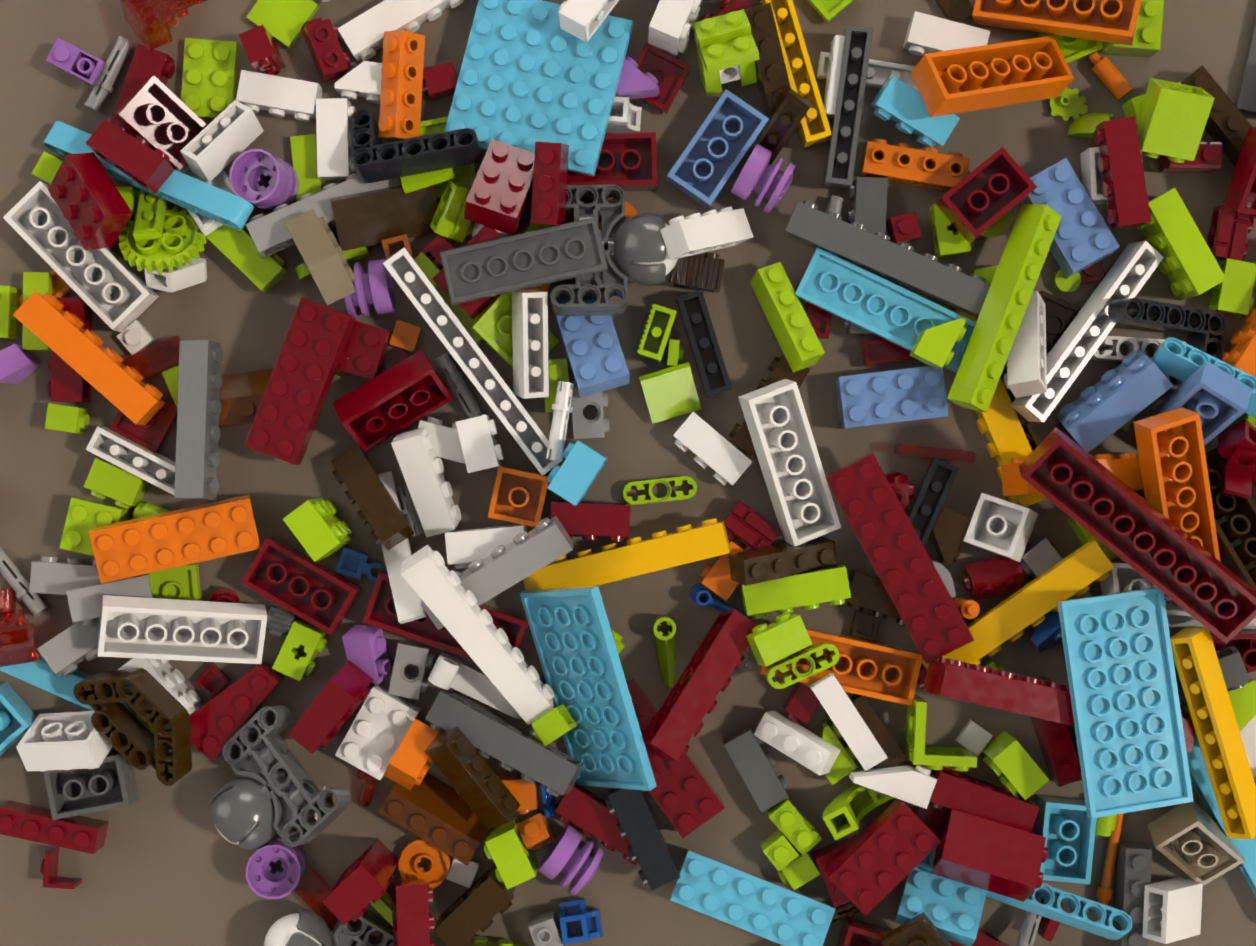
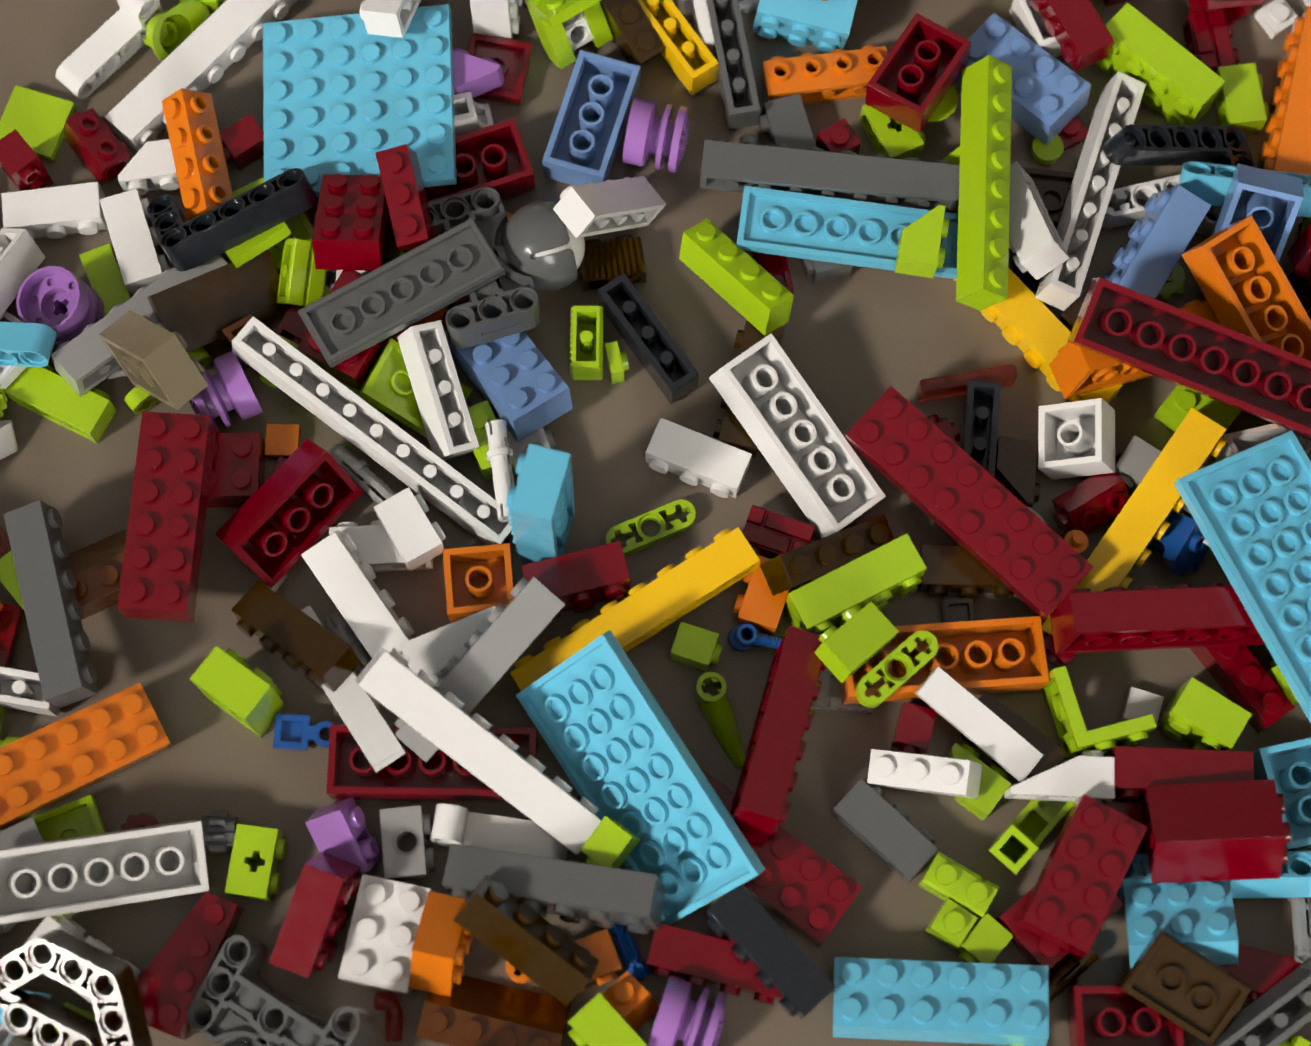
camera: 20 degrees left, 15 degrees down
dark red tile [194,663,231,699] -> none
dark red brick [241,536,362,635] -> none
lime tile [639,362,701,424] -> none
dark brown tile [750,89,812,165] -> none
medium blue brick [835,366,948,429] -> none
dark red plate [861,338,916,367] -> none
none -> lime brick [670,622,723,672]

